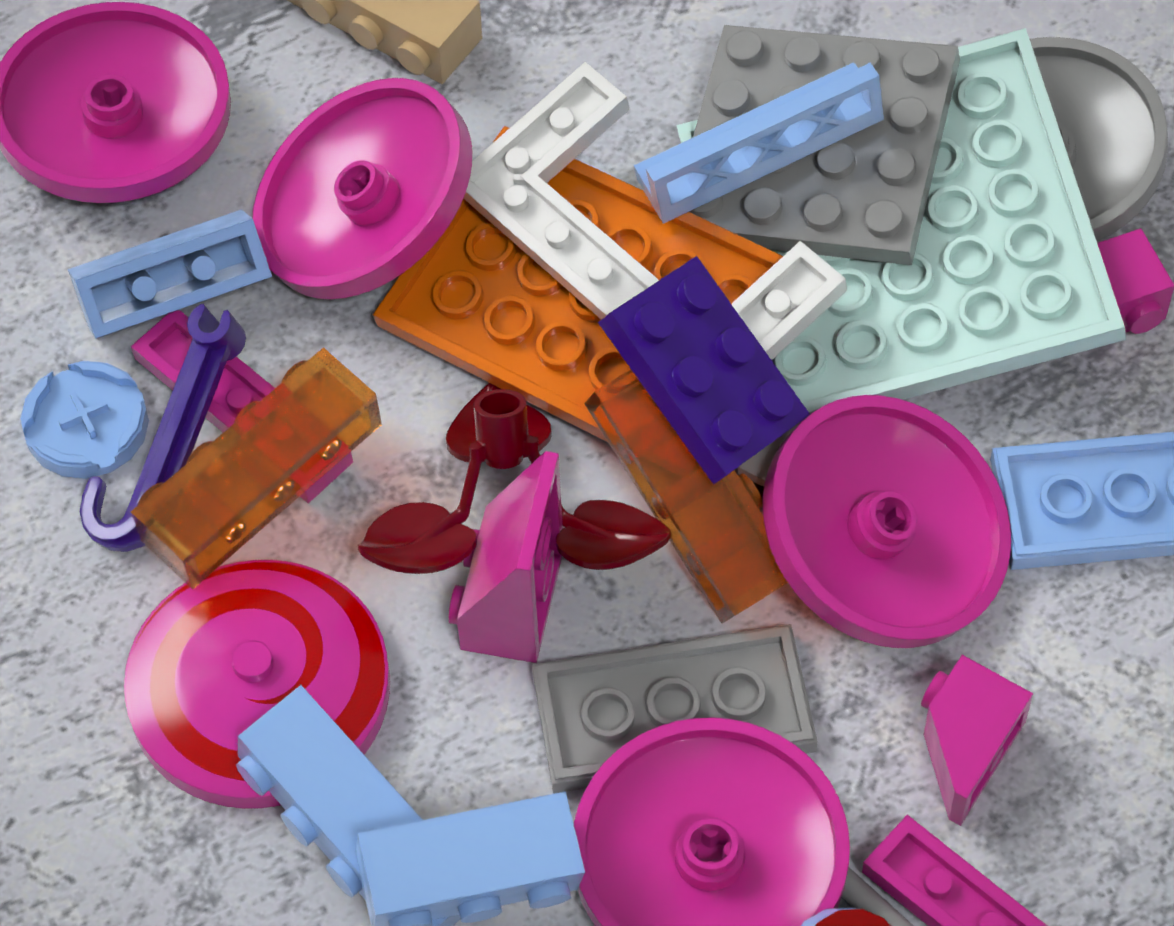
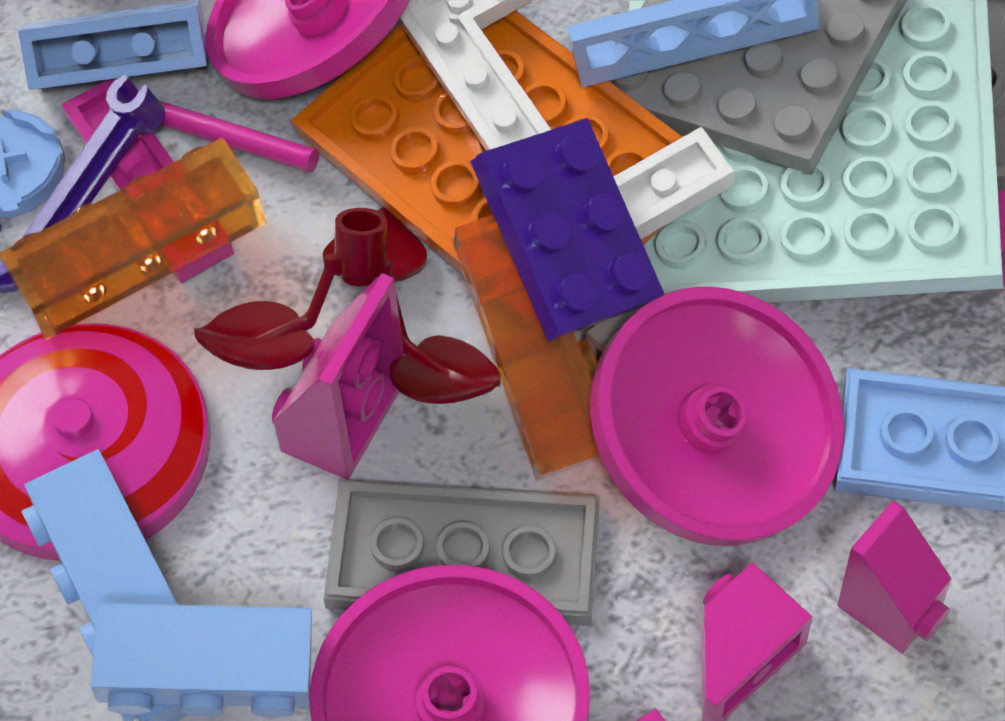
camera: 15 degrees right, 0 degrees up
none -> dark pink bar [160,101,319,172]
none -> dark pink slope [837,500,952,654]

